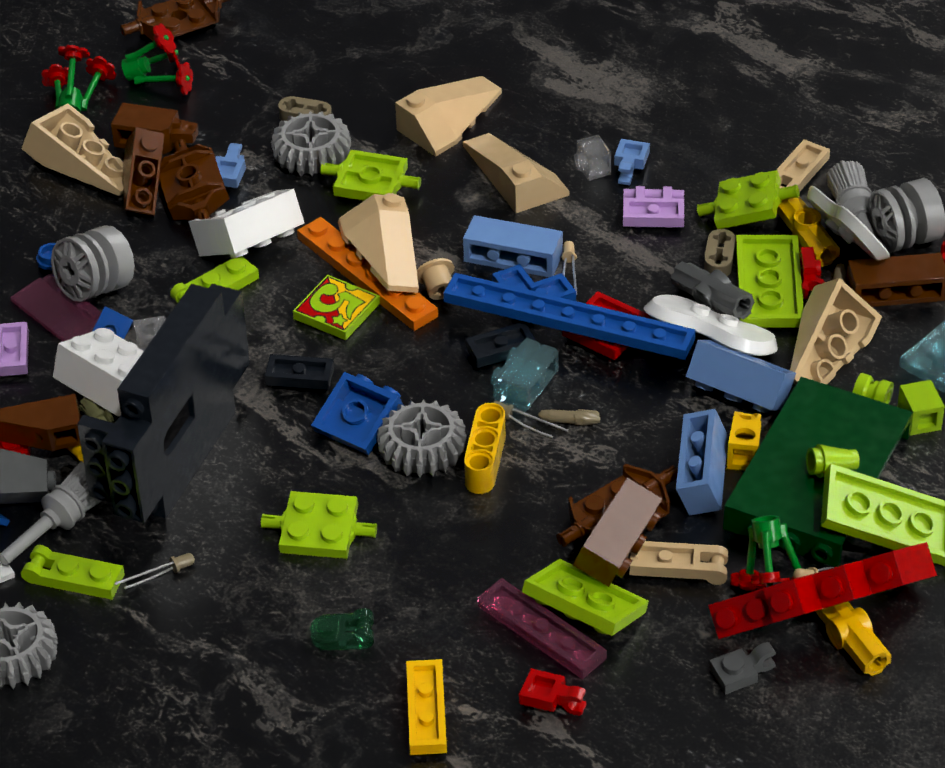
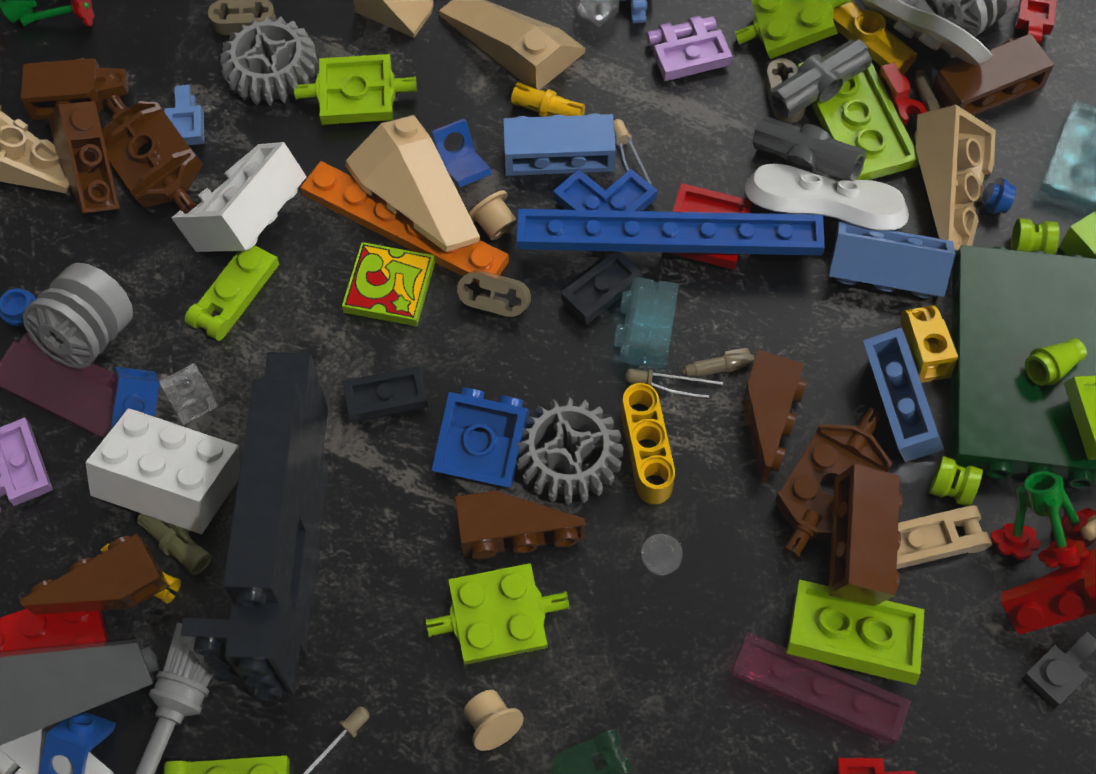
camera: 20 degrees left, 20 degrees up
none -> blue bracket [431,119,492,187]
none -> reddish brown slope [455,491,586,559]
none -> dark tan beam [457,270,531,317]
none -> tan piece [464,690,524,751]
none -> yellow pin [511,82,585,117]
none -> clear plate [641,534,683,575]
none -> reddish brown slope [743,350,808,483]
none -> dark grey piece [768,39,872,118]
none -> lime wheel [929,456,983,507]
none -> blue plate [982,177,1016,215]

